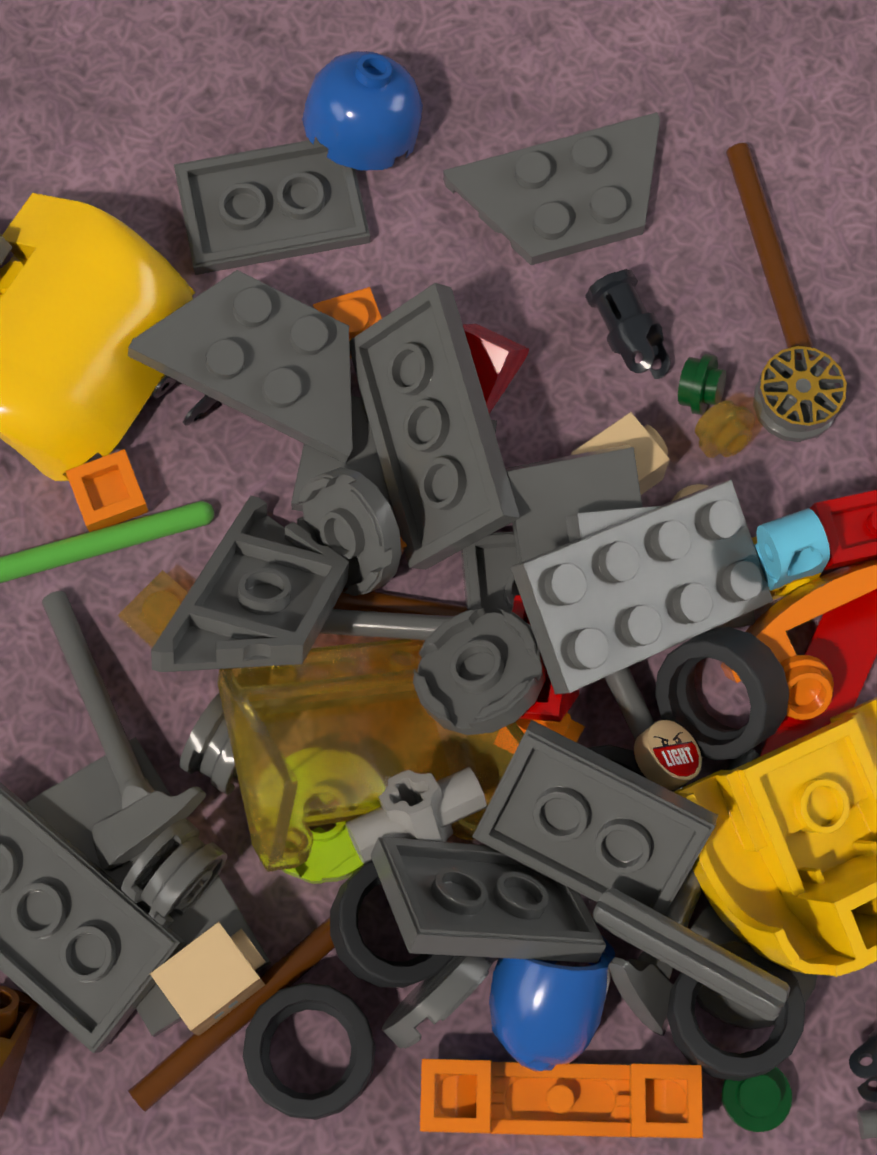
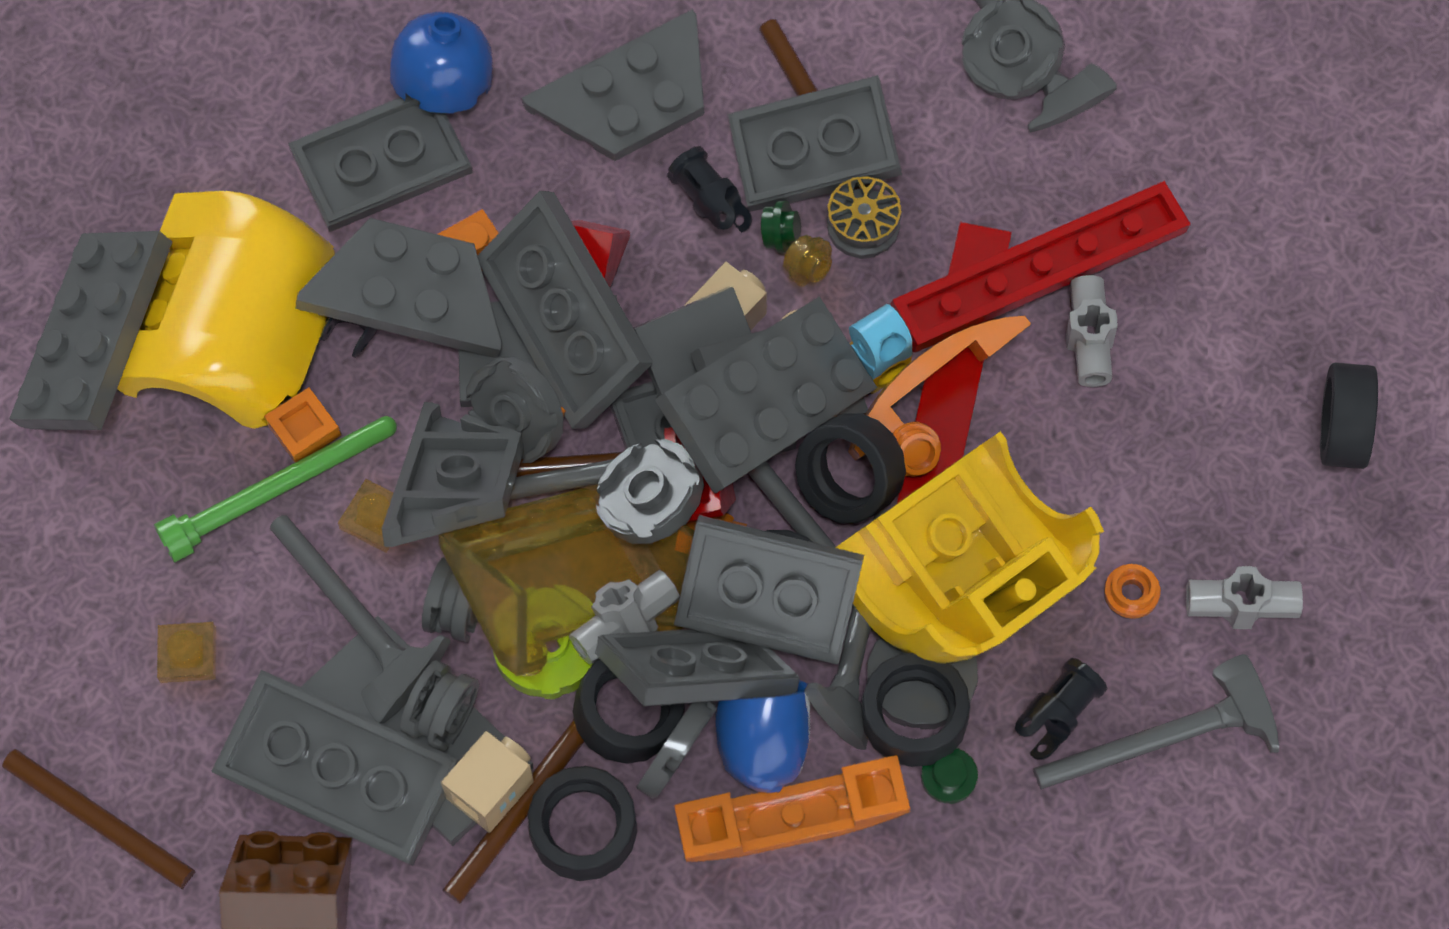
camera: 10 degrees left, 5 degrees down
dark grey axle [593,888,790,1021] -> none
tan tile [634,720,702,790] -> none
none -> dark grey tile [728,75,903,211]

